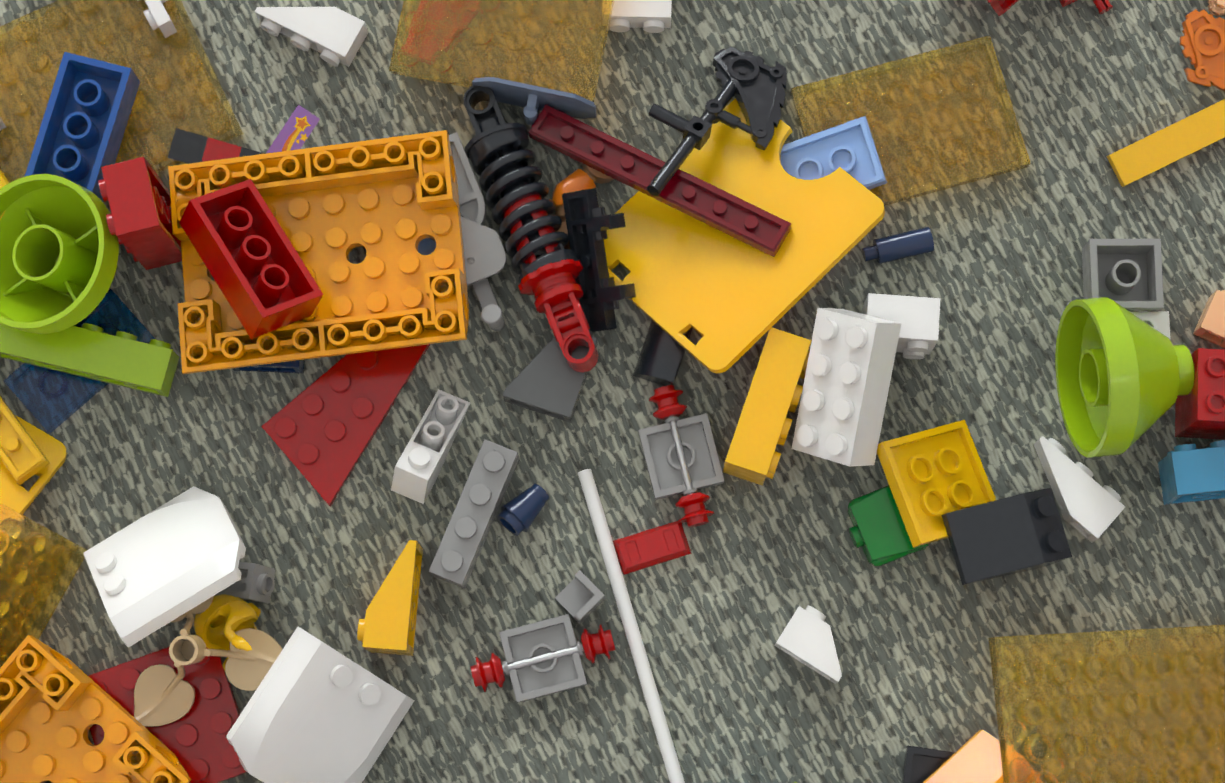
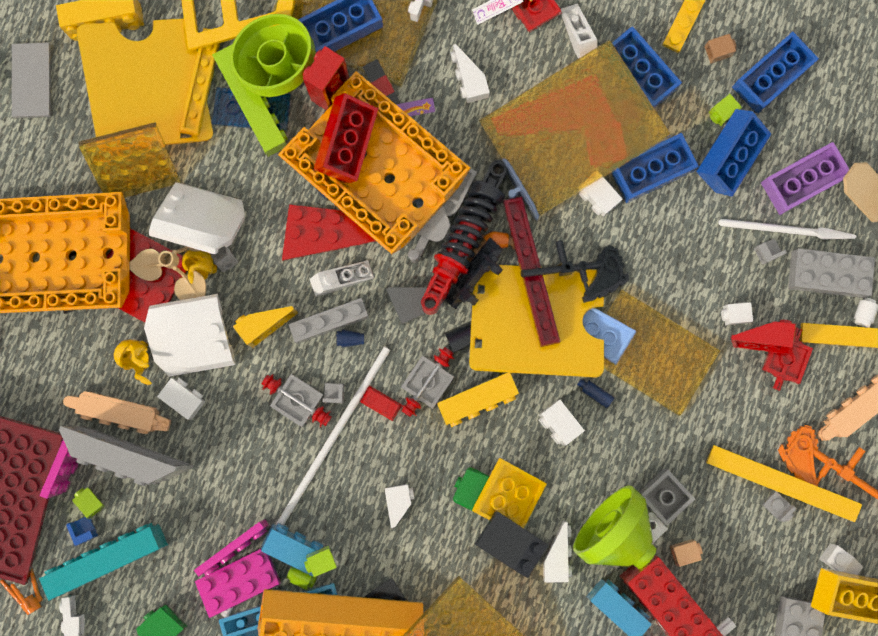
camera: 45 degrees right, 5 degrees up
white brick [791,308,901,467] -> none

